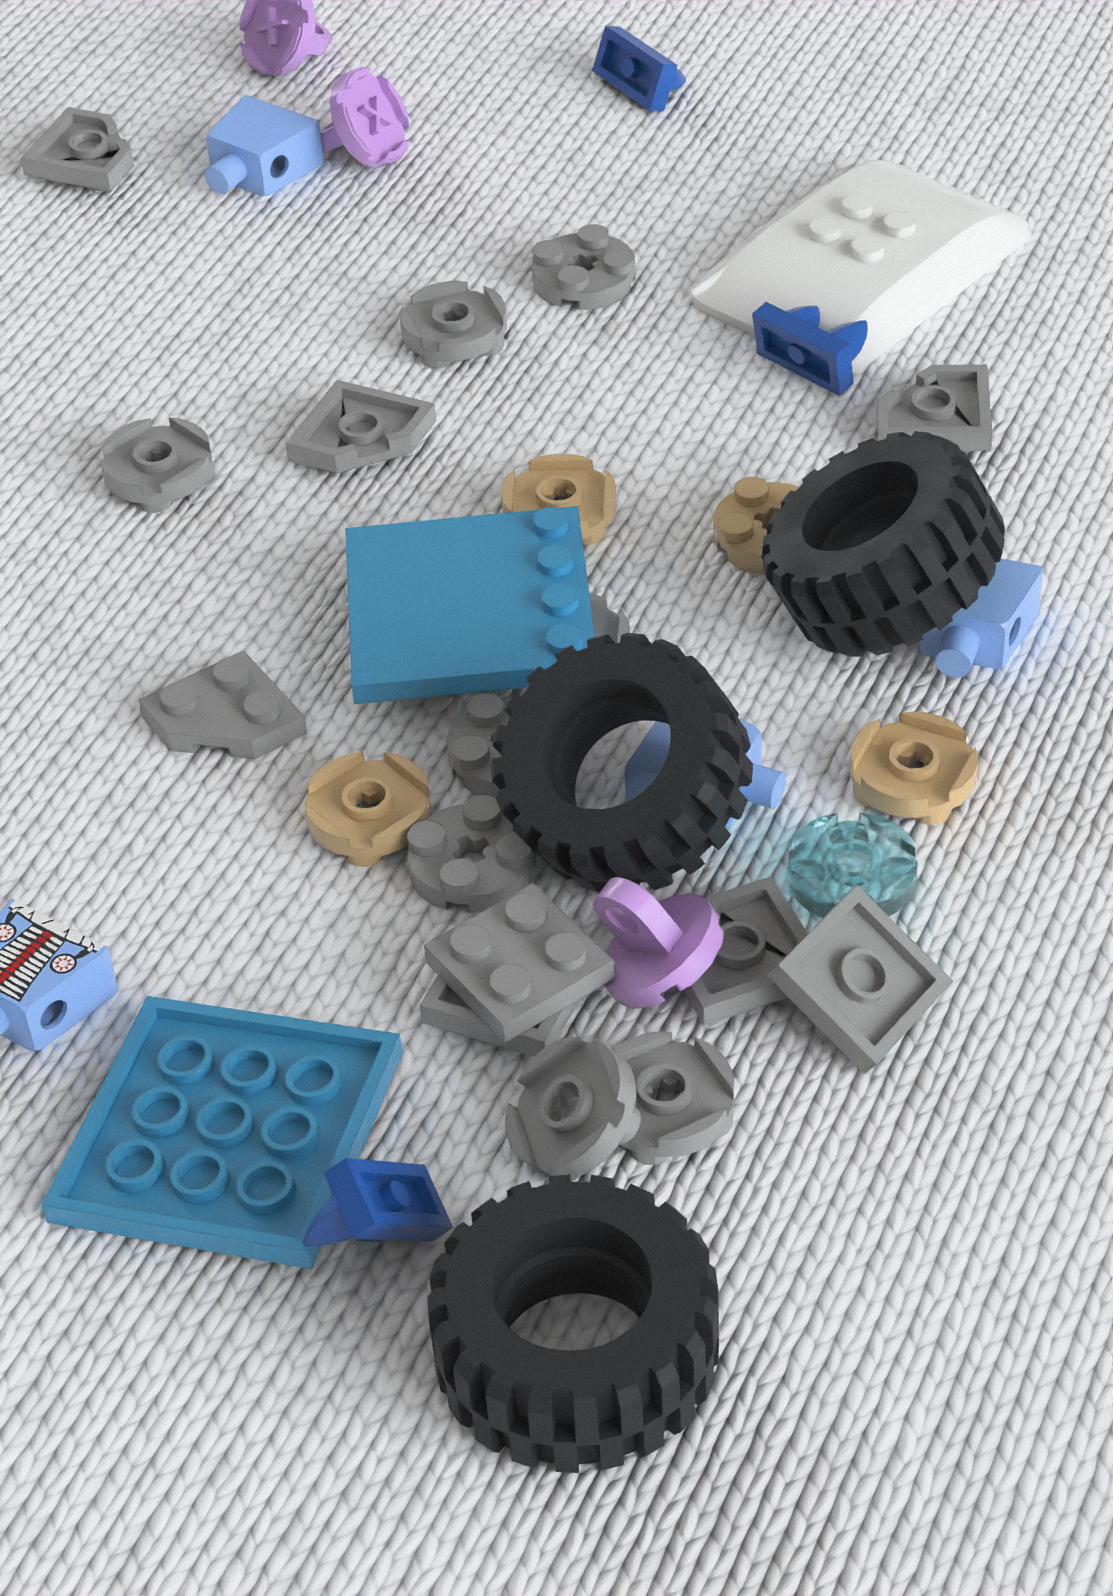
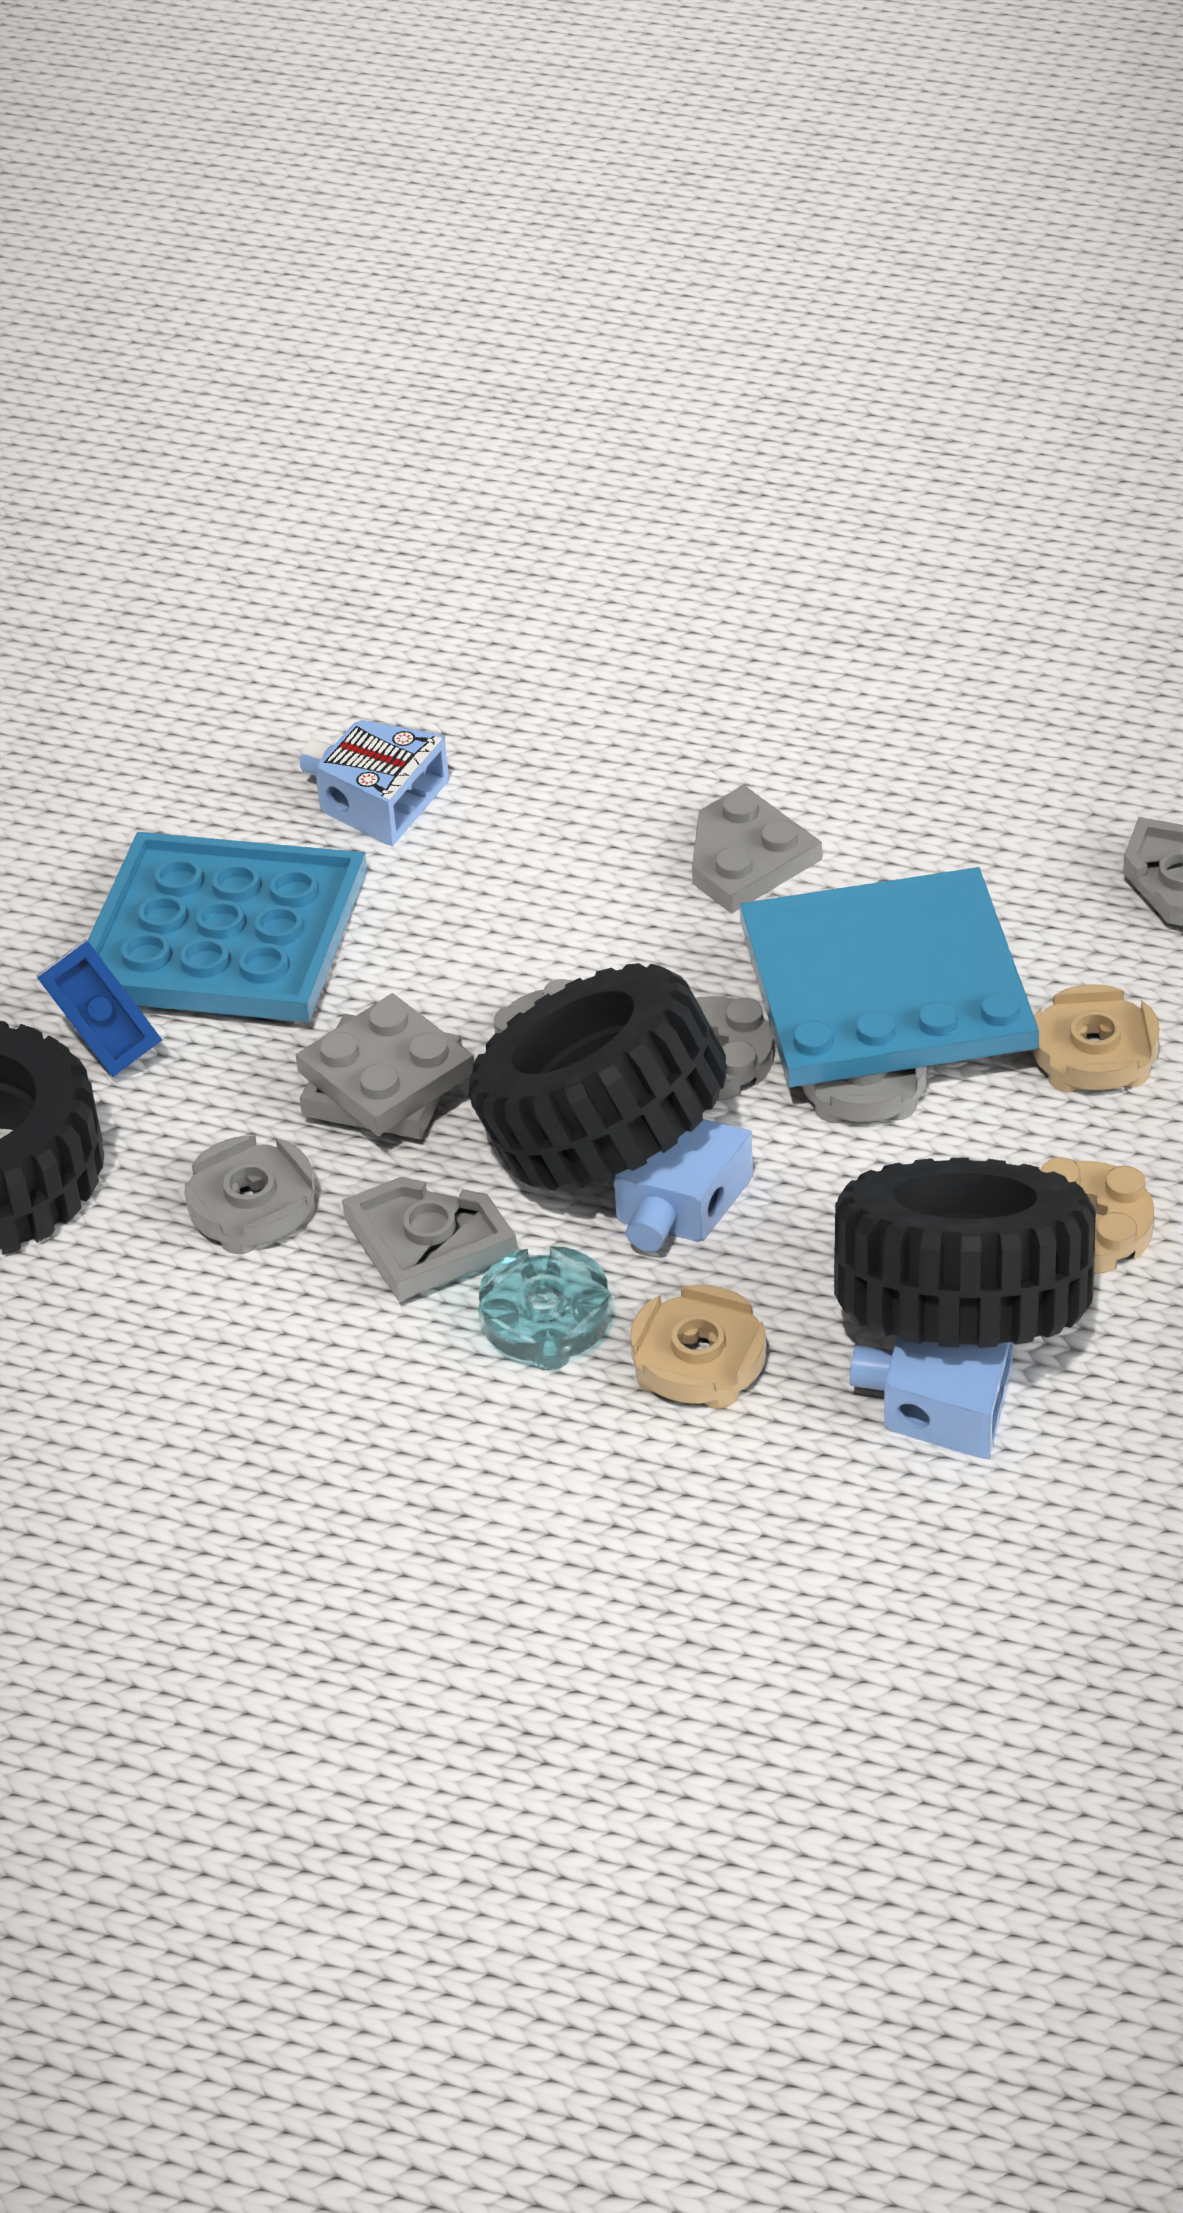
camera: 85 degrees right, 0 degrees up
light grey plate [100,418,215,513] -> none
tan plate [304,752,432,867] -> none
light grey plate [505,1037,641,1182] -> none
lavender tile [593,877,724,1009] -> none
light grey plate [767,885,953,1074] -> none

